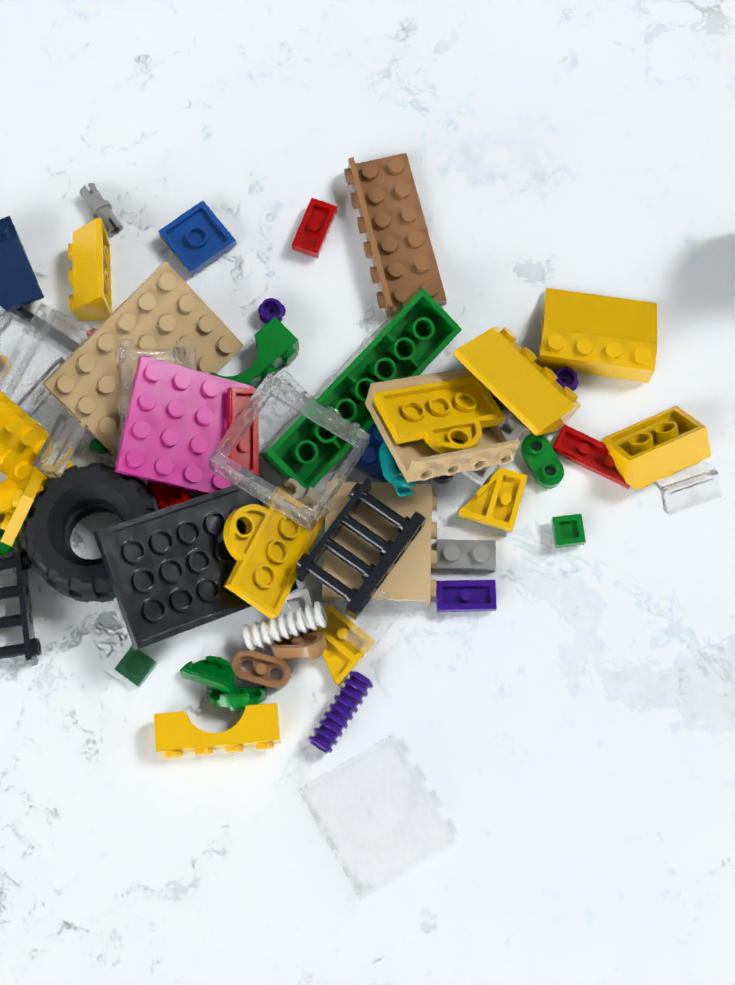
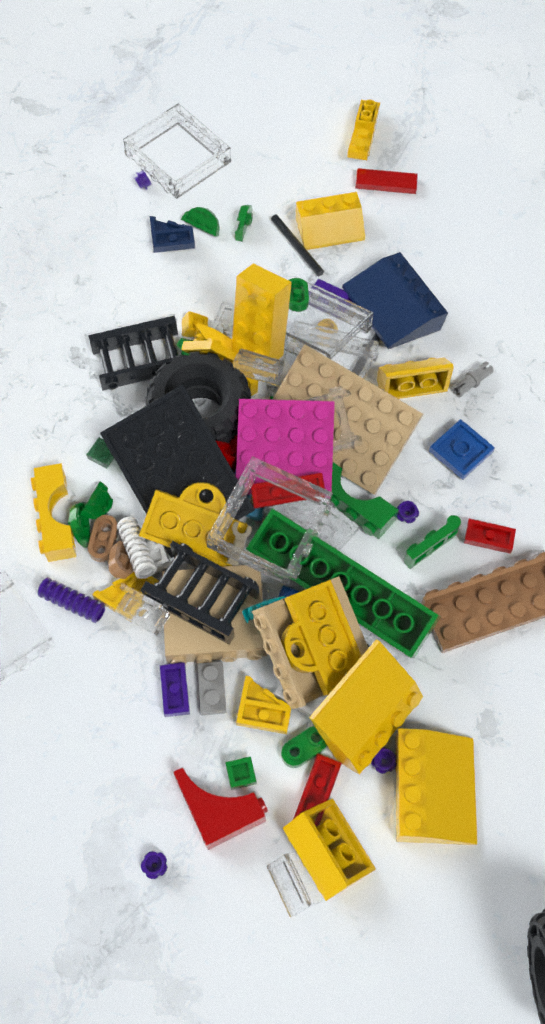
camera: 85 degrees right, 10 degrees down
none -> dark purple plate [141,851,168,879]
none -> red arch [173,767,268,850]
none -> green plate [404,515,461,569]

